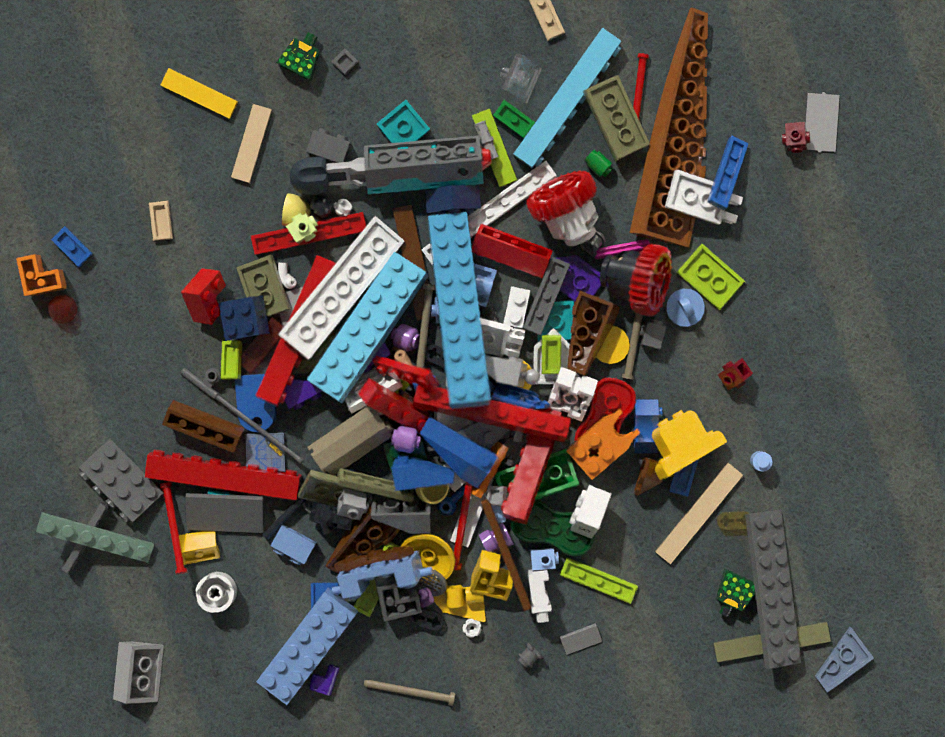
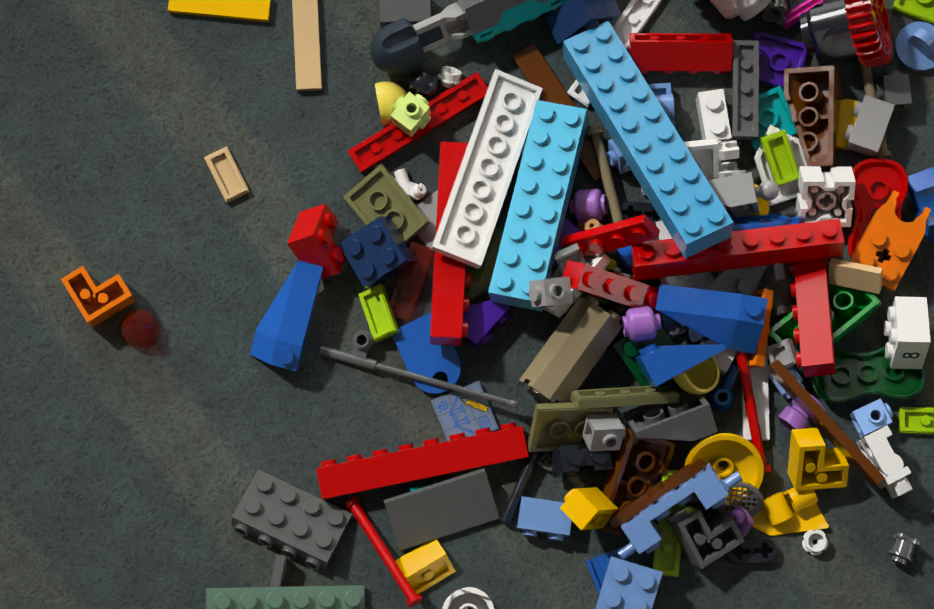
camera: 15 degrees left, 10 degrees down
blue plate [51,226,93,267] -> none
reddish brown brick [162,400,245,453] -> none
none -> blue wedge [250,260,324,371]
none -> light grey brick [529,276,573,307]
none -> dark grey tile [553,243,587,273]
none -> yellow brick [560,487,618,530]
none -> tan tile [829,258,883,294]
none -> light grey brick [844,95,895,158]

